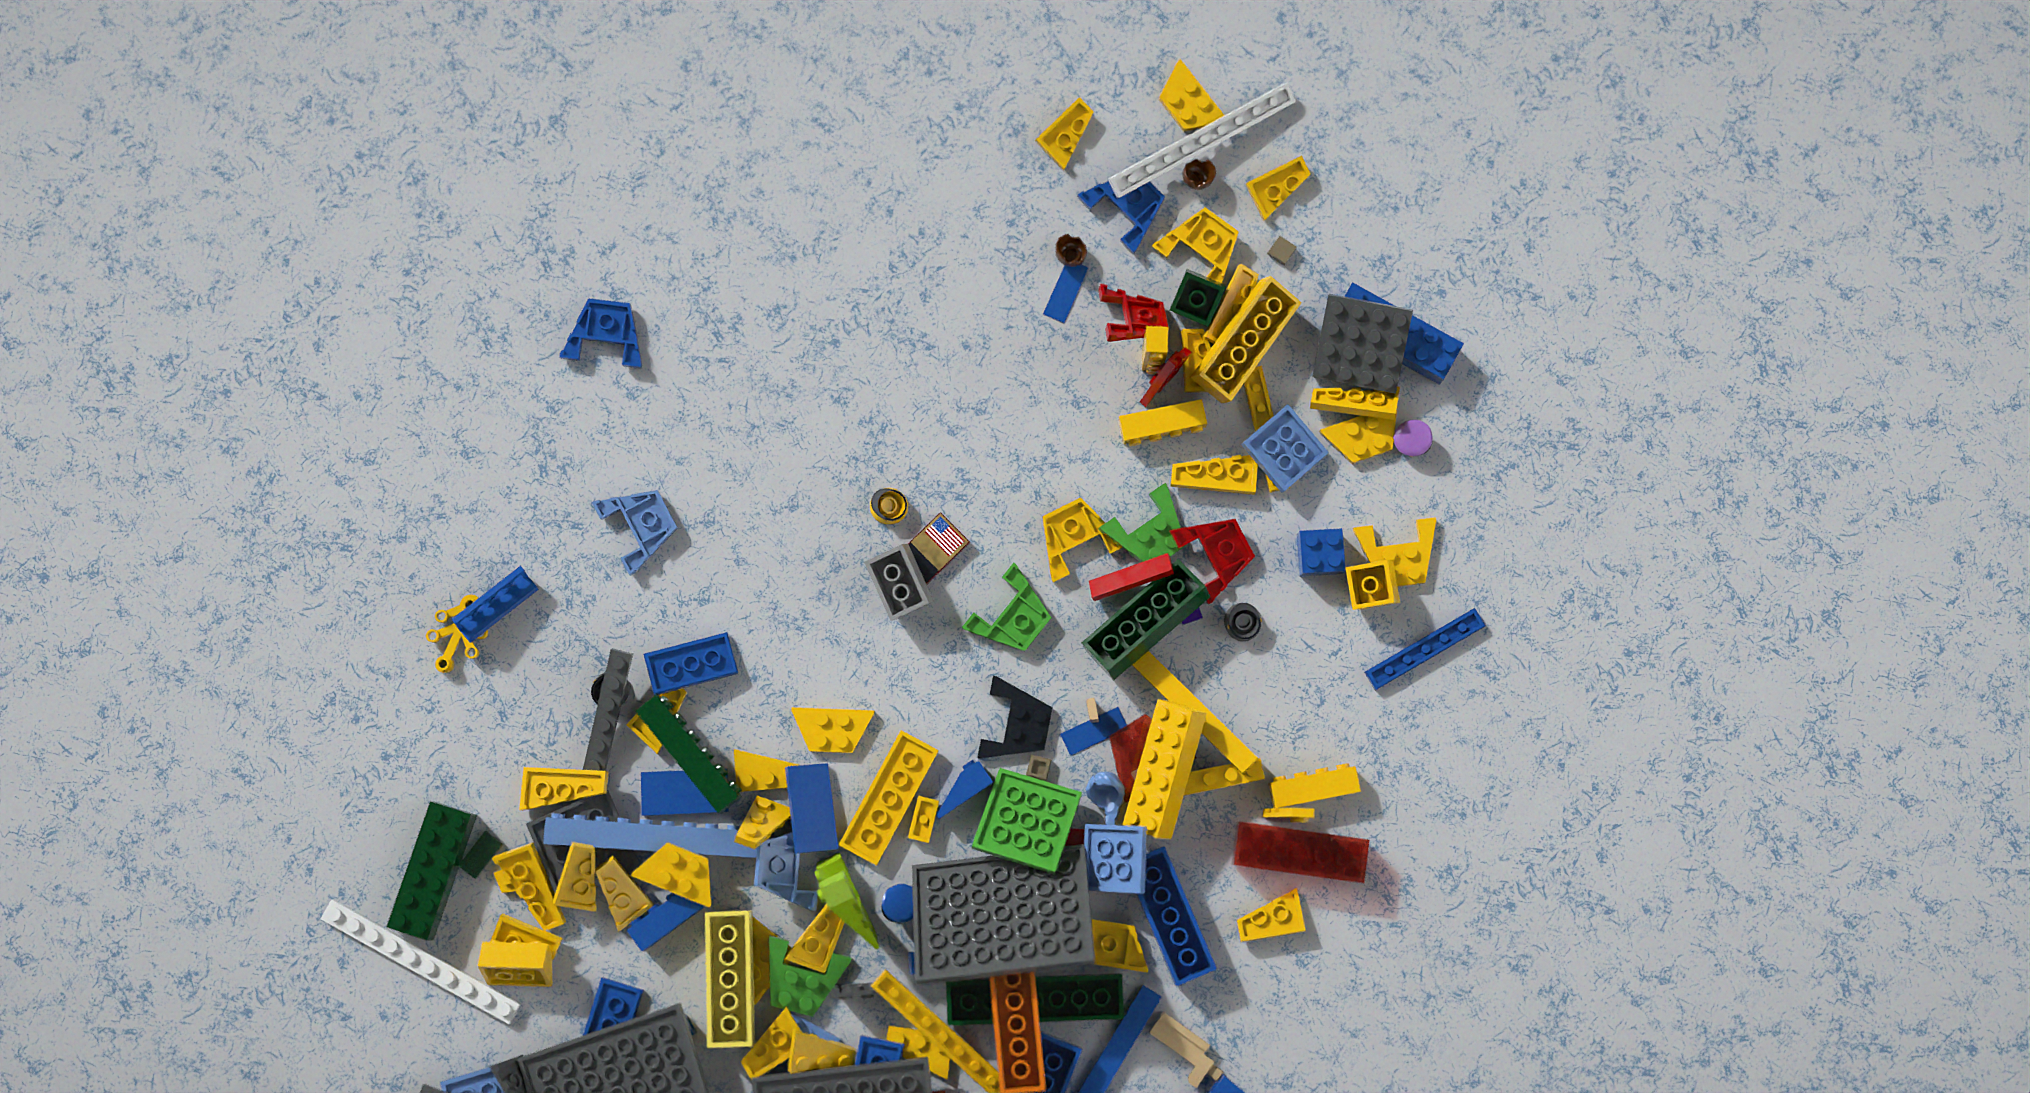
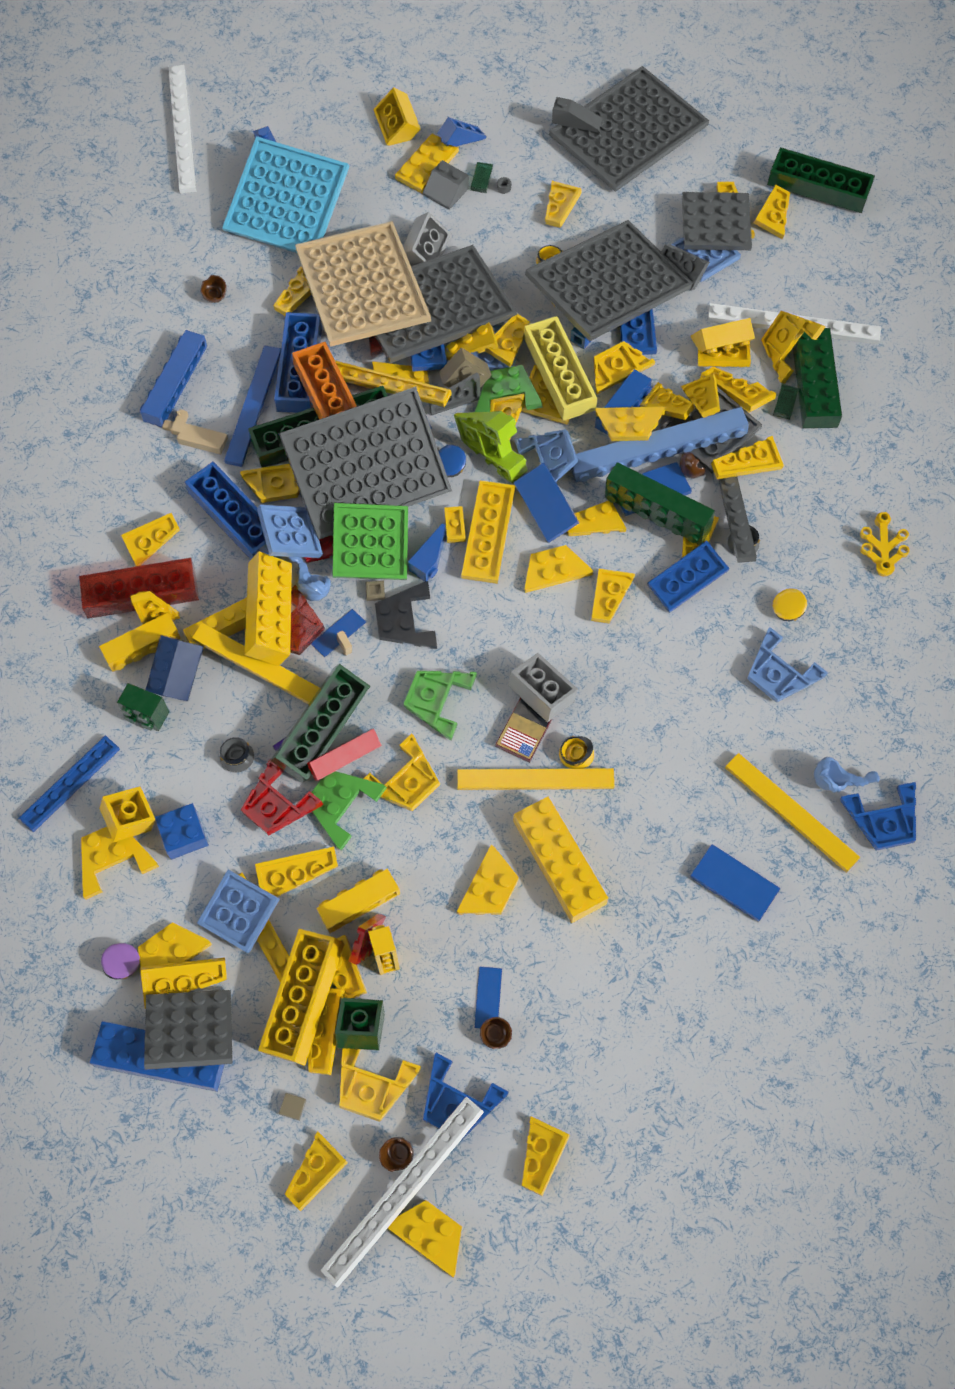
camera: 160 degrees right, 15 degrees down
blue fence [451,565,539,643] -> none
yellow wing [734,796,791,849] -> none
red wing [1098,284,1169,342] -> none
none -> dark green brick [117,683,170,731]
none -> dark blue slope [145,635,204,701]
none -> dark tan brick [439,347,492,388]
none -> yellow tile [457,768,615,790]
none -> yellow wing [457,845,519,915]
none -> yellow brick [513,796,609,923]
none -> yellow wing [591,569,635,624]
none -> yellow wing [593,341,655,394]
none -> reddish brown hair [680,452,705,479]
none -> blue tile [690,844,781,922]
none -> yellow tile [725,753,860,873]
none -> yellow wing [761,311,825,384]
none -> yellow piece [772,588,807,622]
none -> medium blue hair [814,757,880,793]

